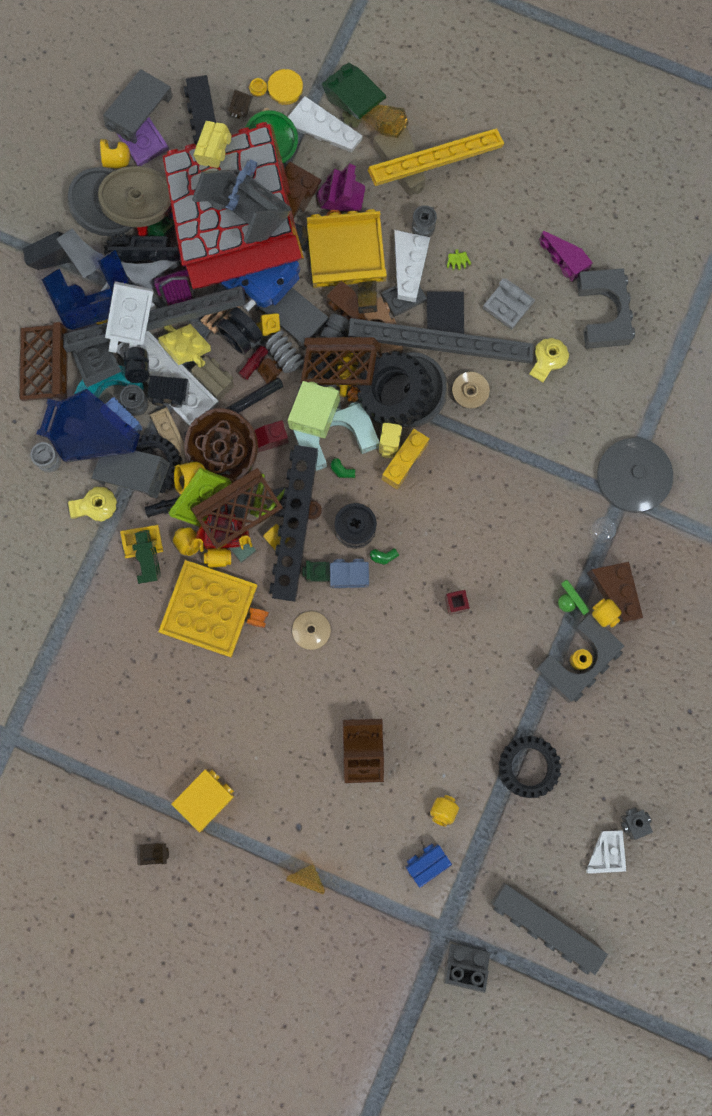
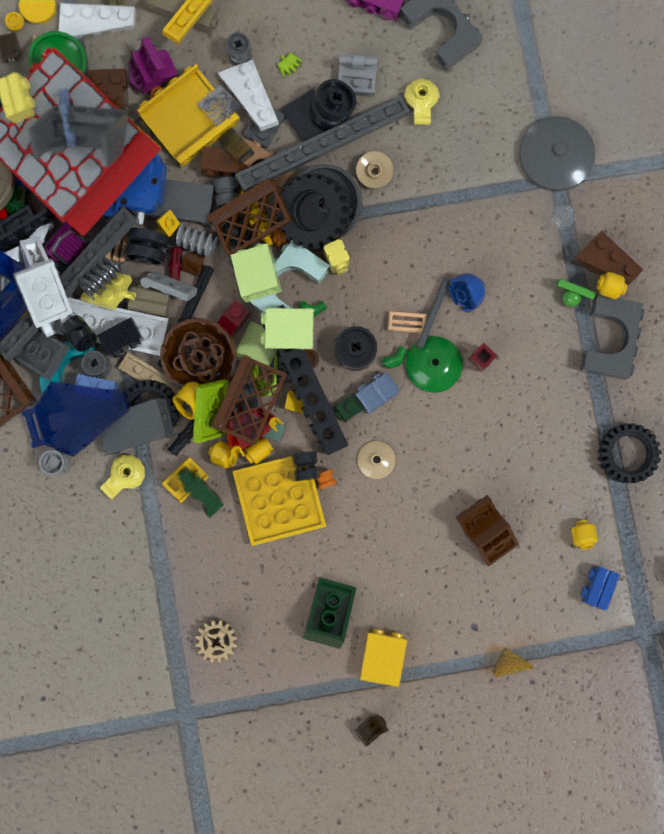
camera: 30 degrees left, 5 degrees up
yellow arch [382,429,430,490] -> none
yellow brick [569,649,592,670] -> none
none -> white slope [19,237,49,269]
none -> dark grey piece [80,258,123,300]
none -> light grey plate [140,271,197,301]
none -> tan gear [195,620,238,663]
none -> clear piece [197,85,241,126]
none -> yellowish green piece [237,321,278,366]
none -> yellowish green brick [261,308,313,349]
none -> black wheel [291,451,320,481]
none -> dark green slope [303,577,356,649]
none -> black wheel [309,79,357,130]
none -> light nougat tile [387,311,427,334]
none -> green dish [406,336,463,393]
none -> dark grey bar [416,278,450,349]
none -> blue cylinder [448,273,485,312]

